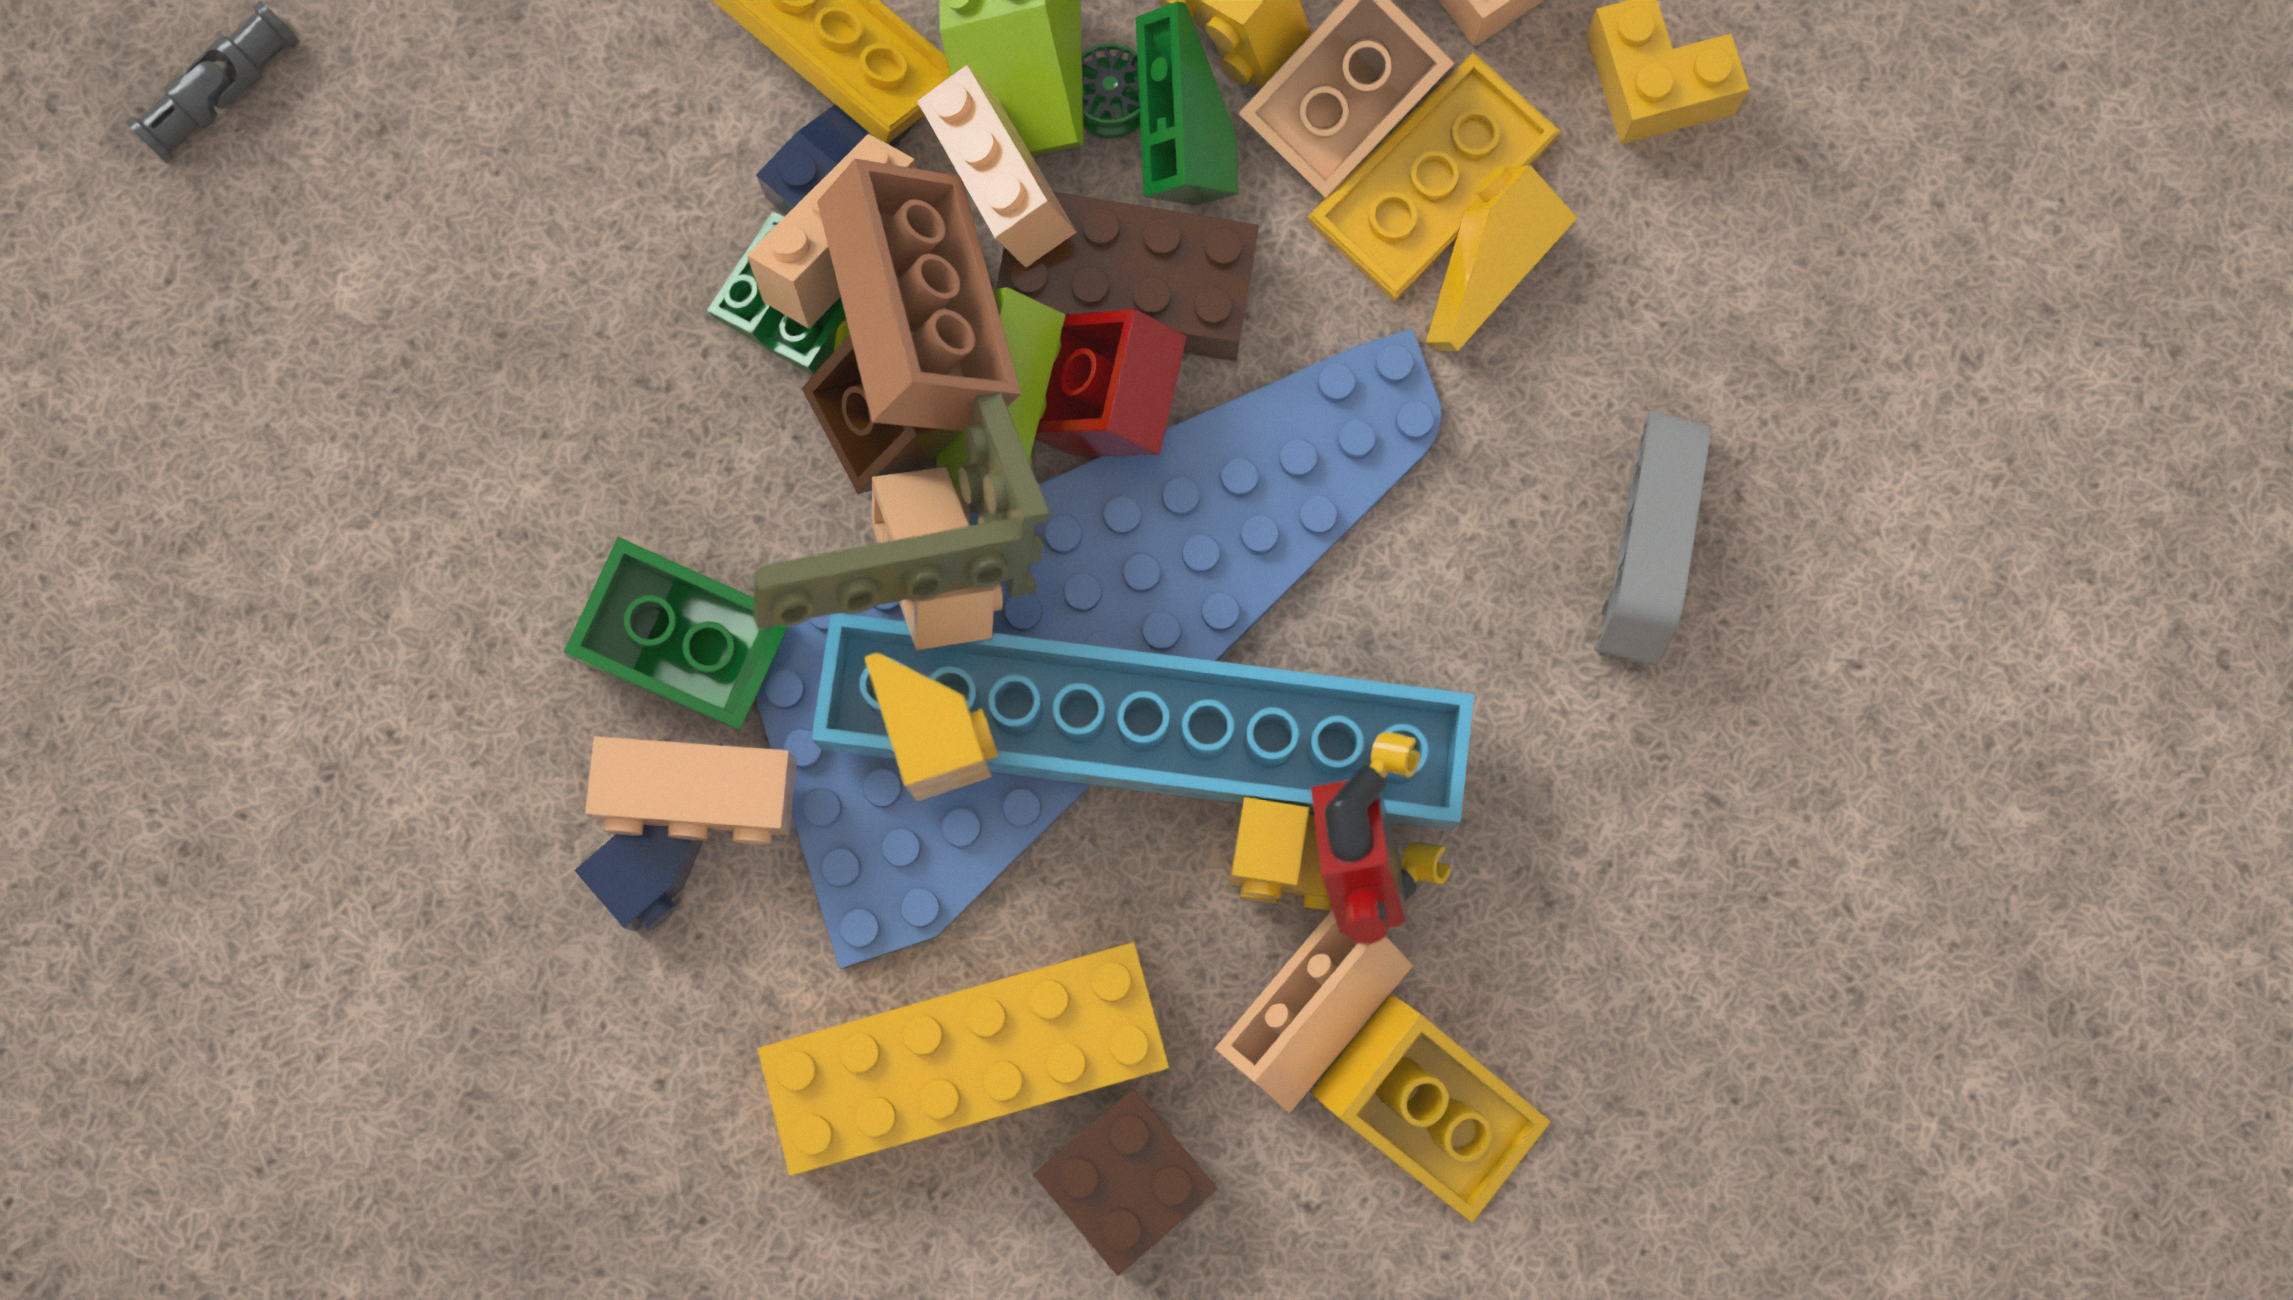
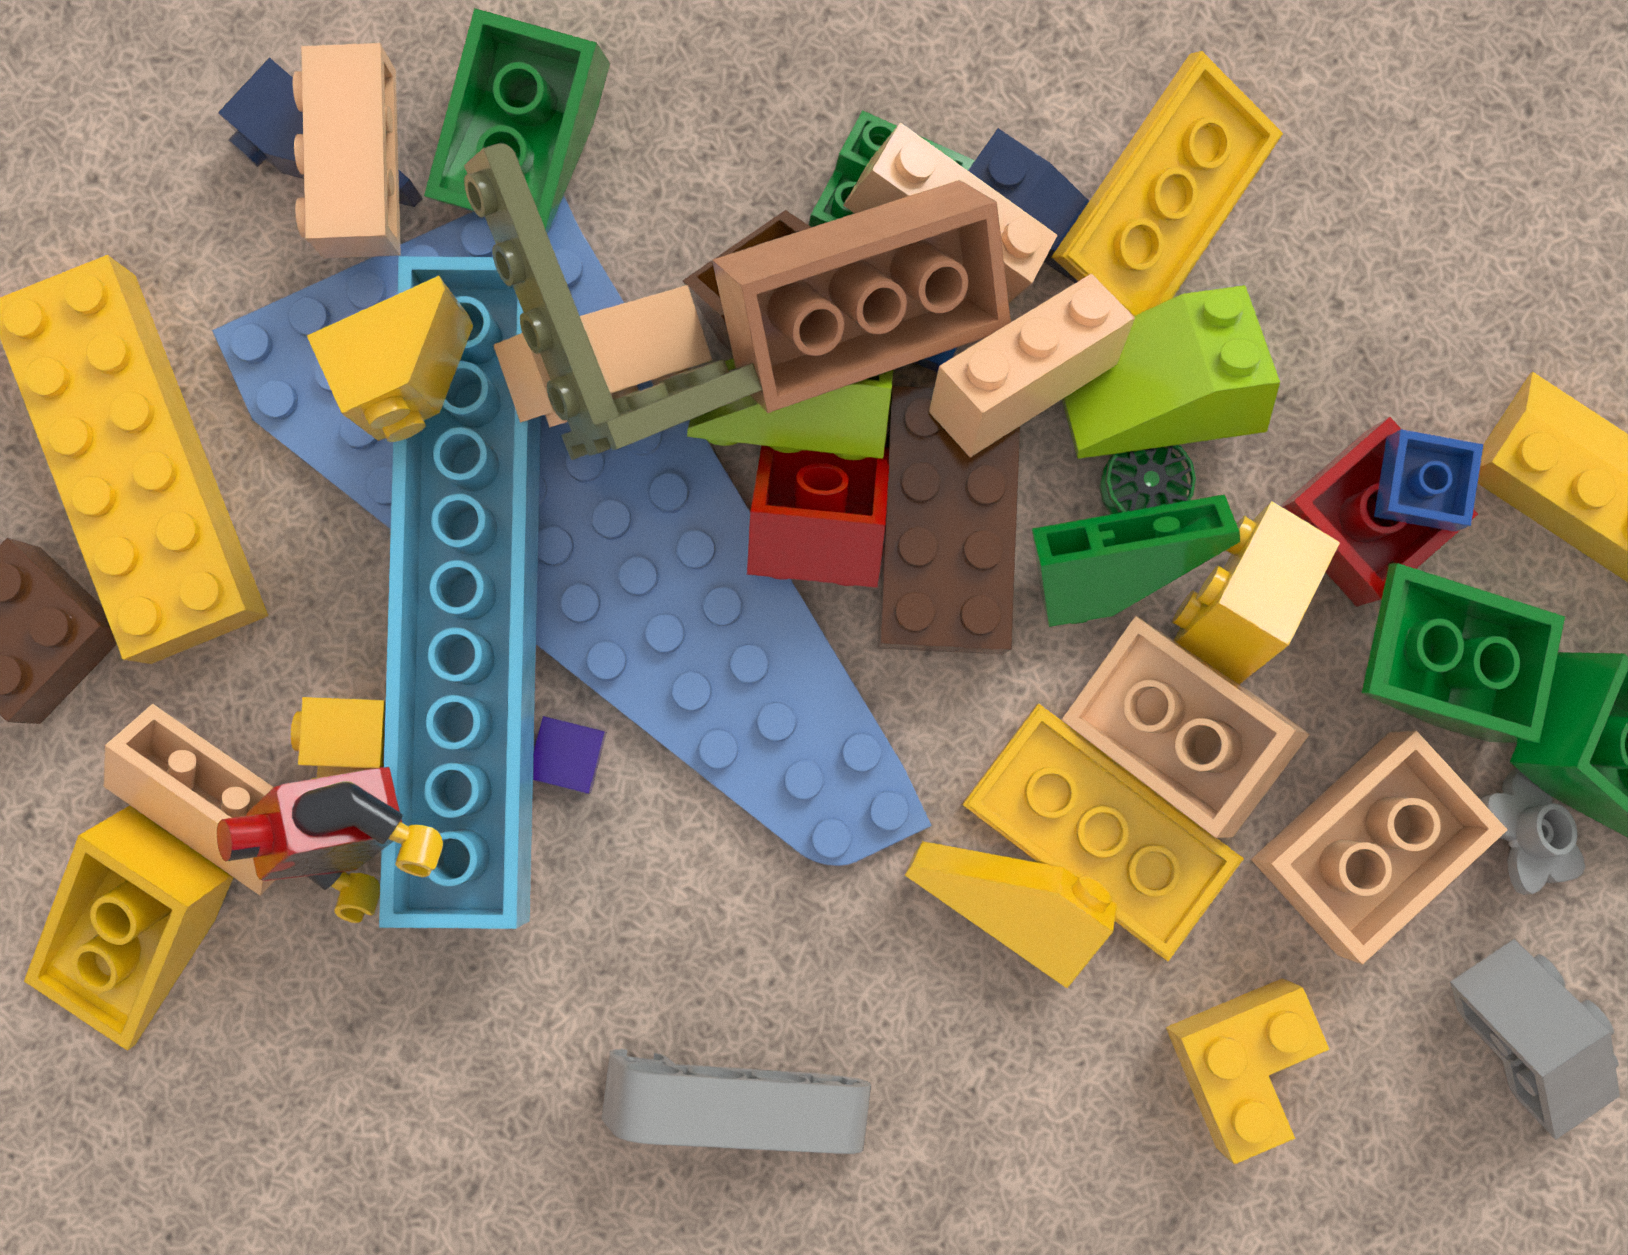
camera: 80 degrees right, 5 degrees up
none -> dark purple tile [533,716,607,794]

